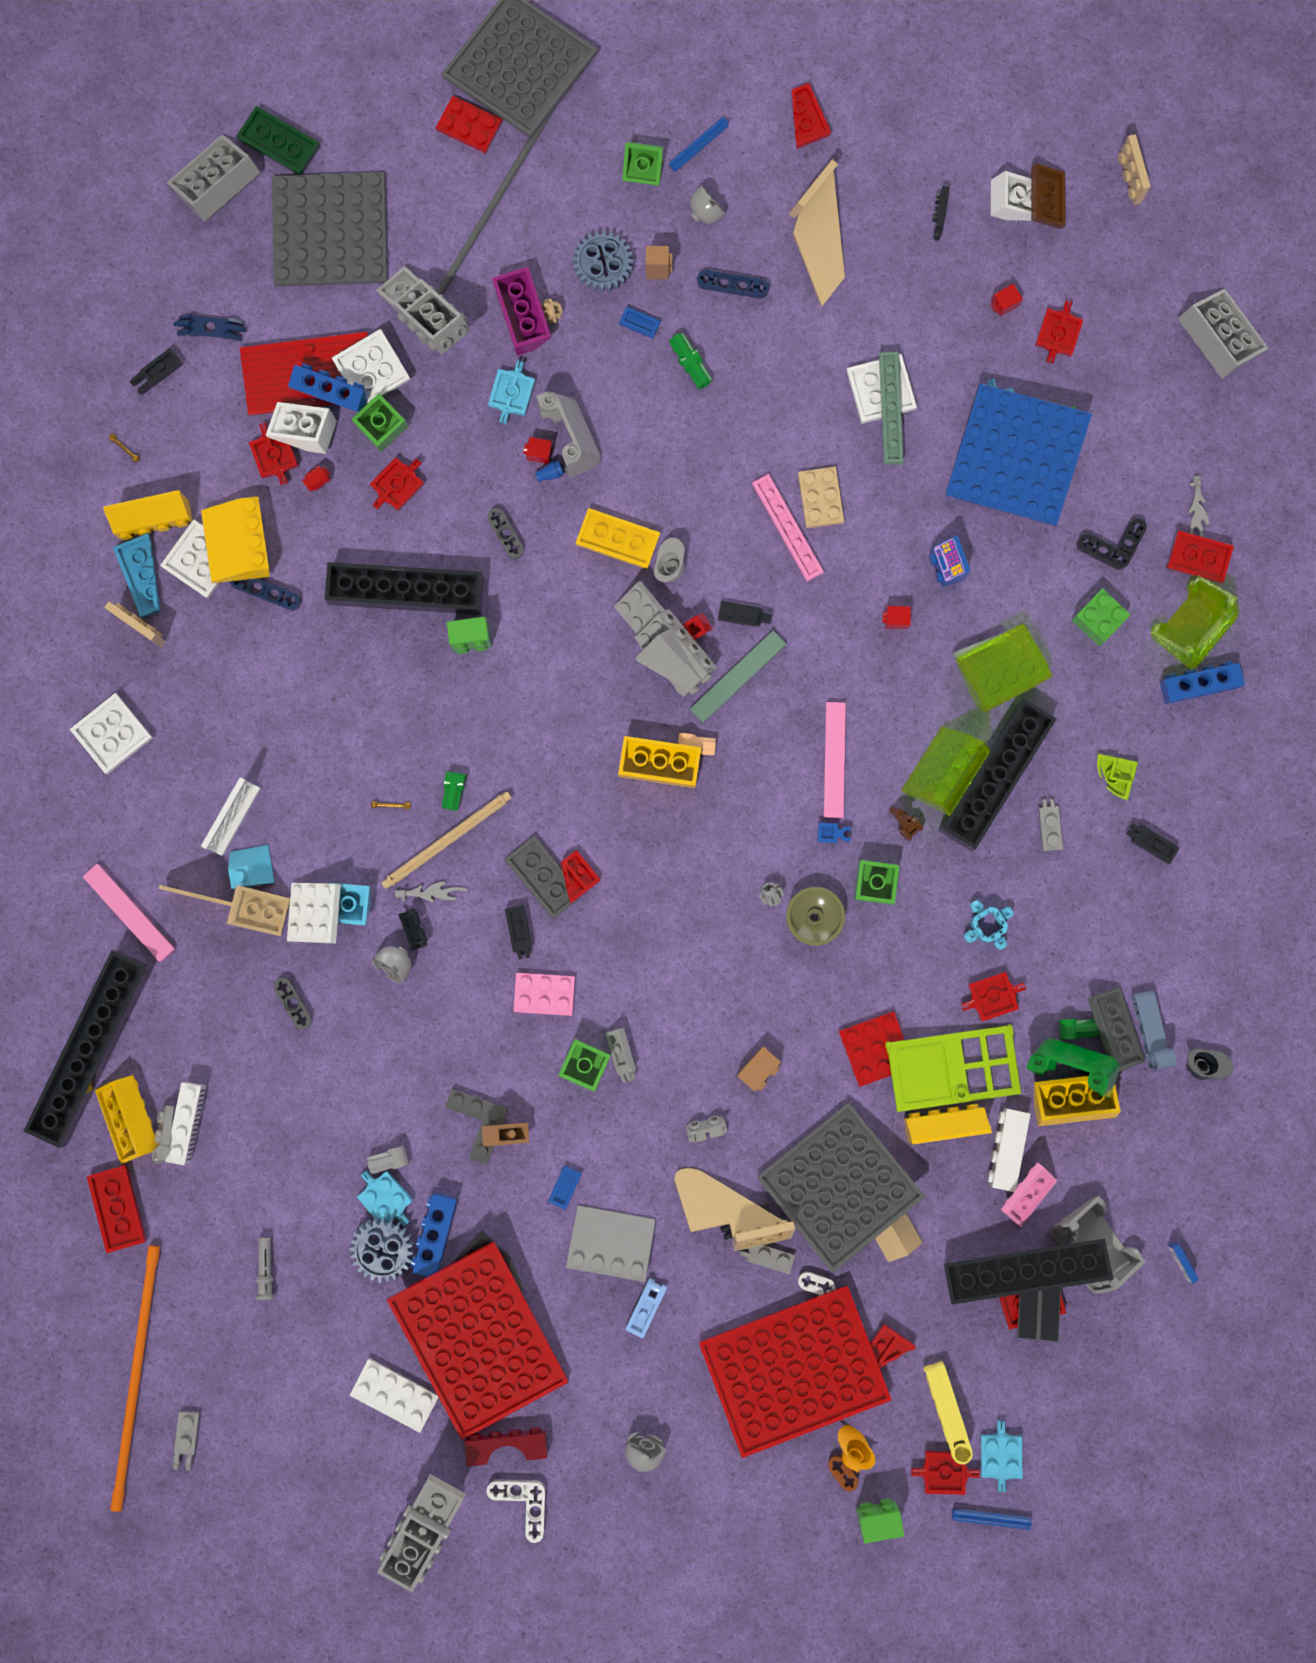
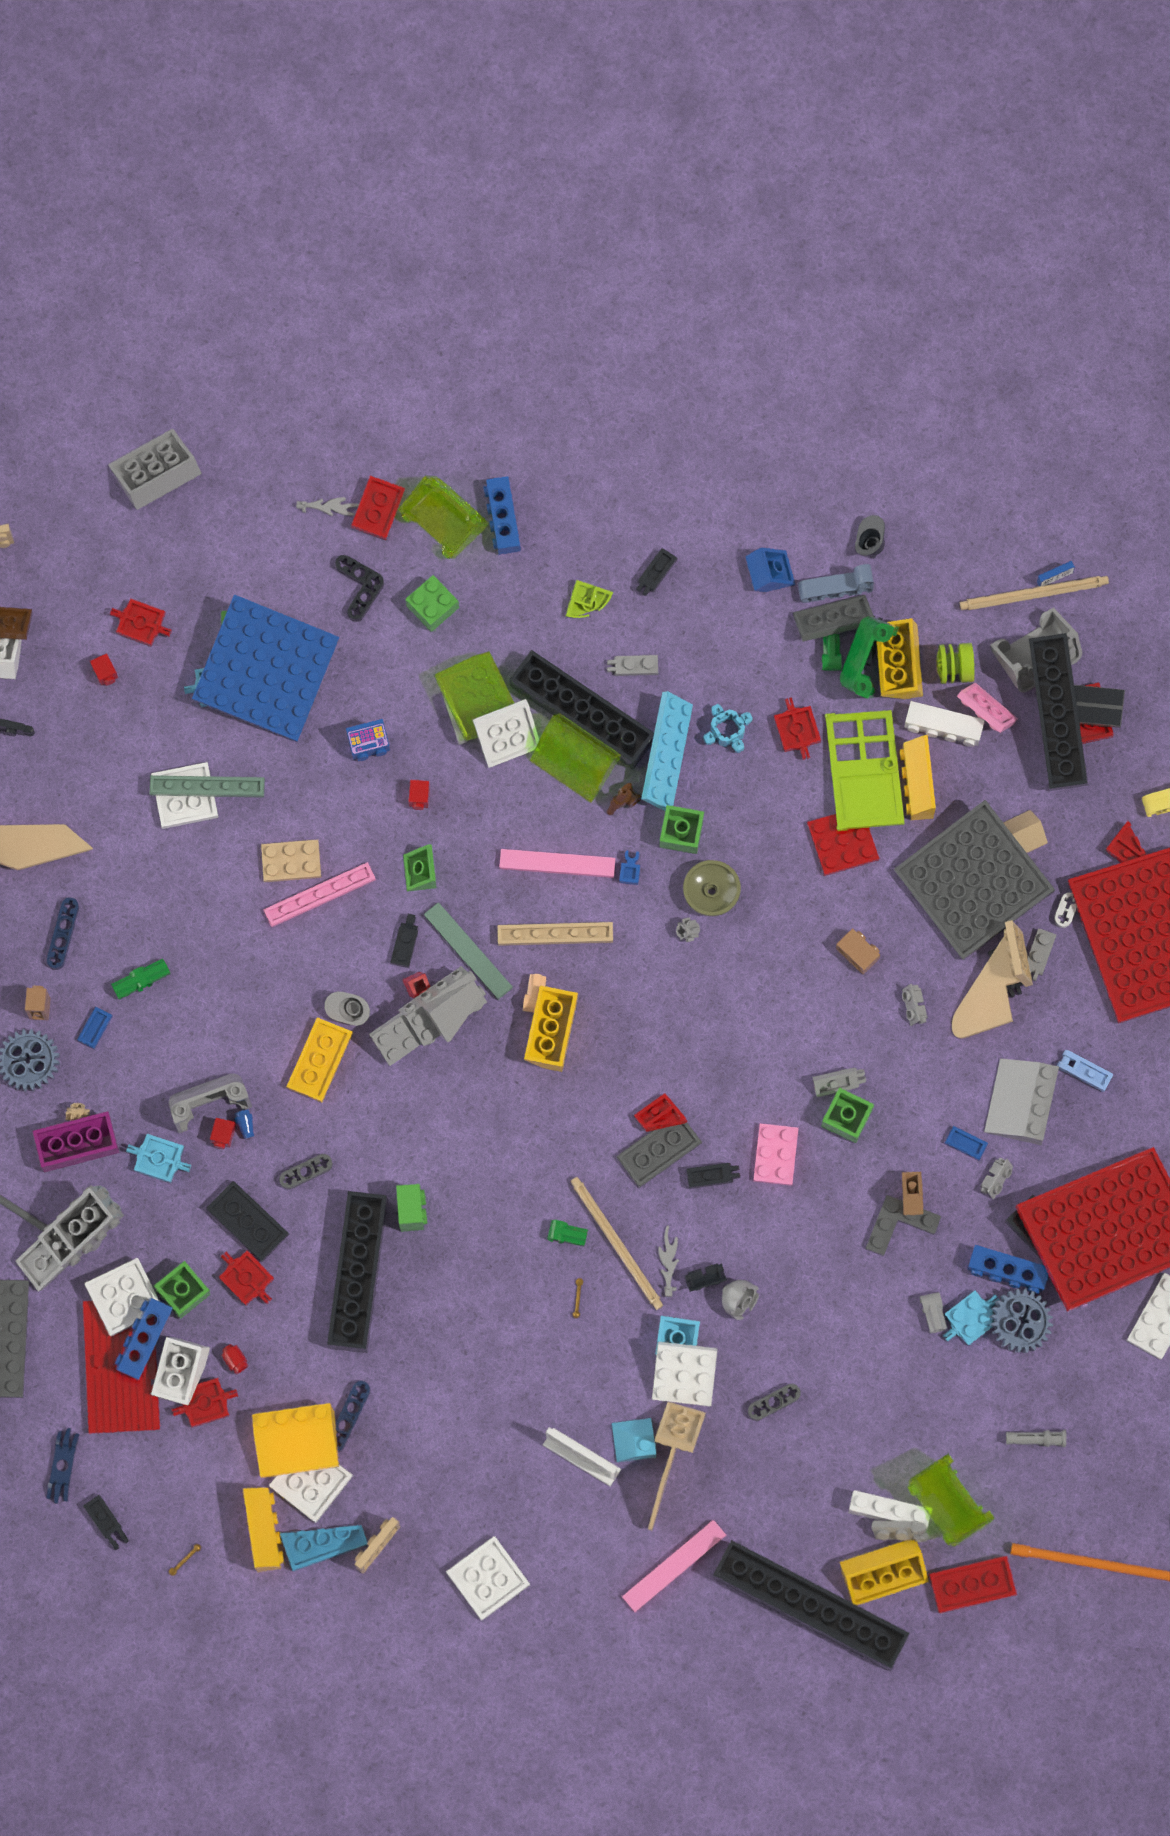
camera: 85 degrees left, 10 degrees down
none -> black plate [206,1181,289,1262]
none -> bright green slope [403,844,437,891]
none -> white plate [473,699,541,768]
none -> tan plate [498,922,613,946]
none -> medium azure plate [641,691,693,811]
none -> blue slope [745,547,796,592]
none -> clear neon green windscreen [908,1453,995,1547]
none -> lime wheel [936,643,975,684]
none -> tan piece [959,576,1109,610]
none -> light grey hinge [980,1158,1013,1199]

